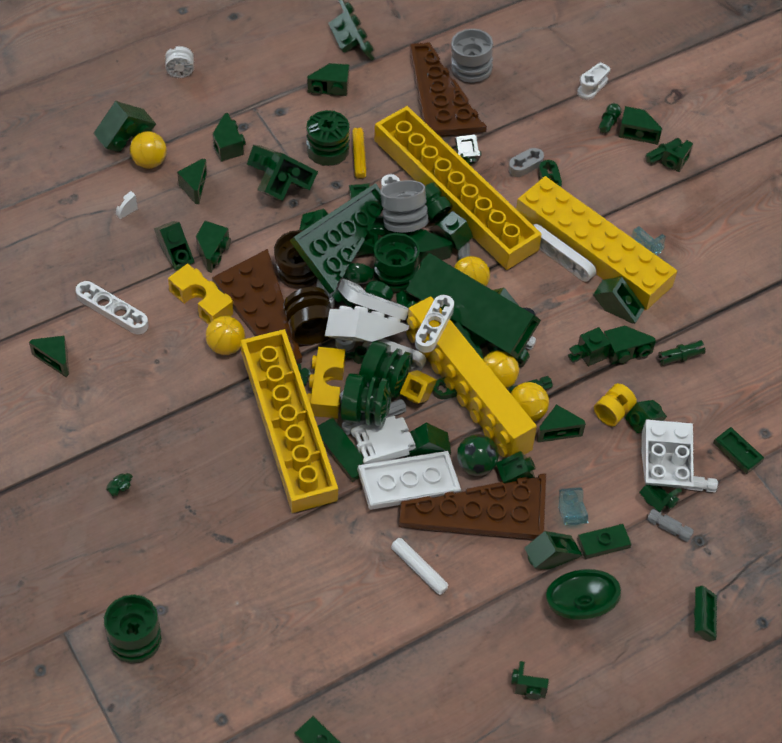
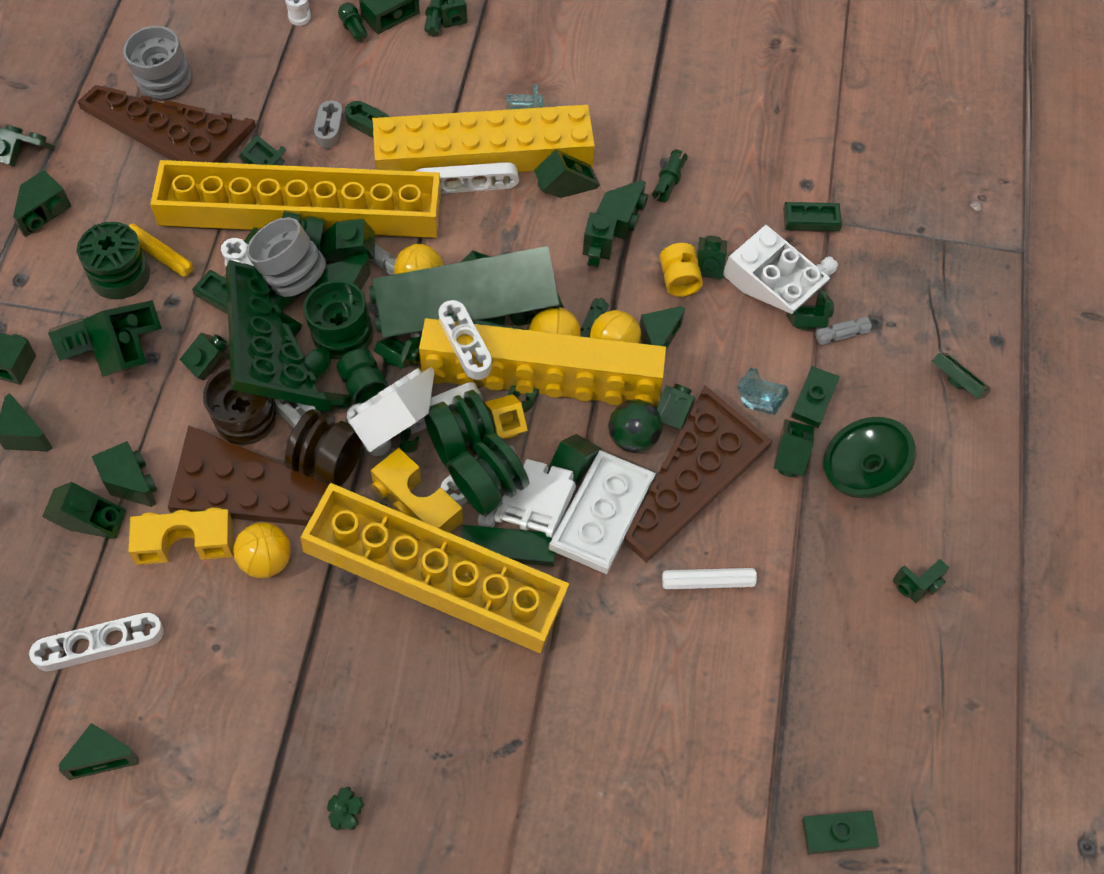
camera: 50 degrees left, 5 degrees up
white beam [338,279,408,320] -> none

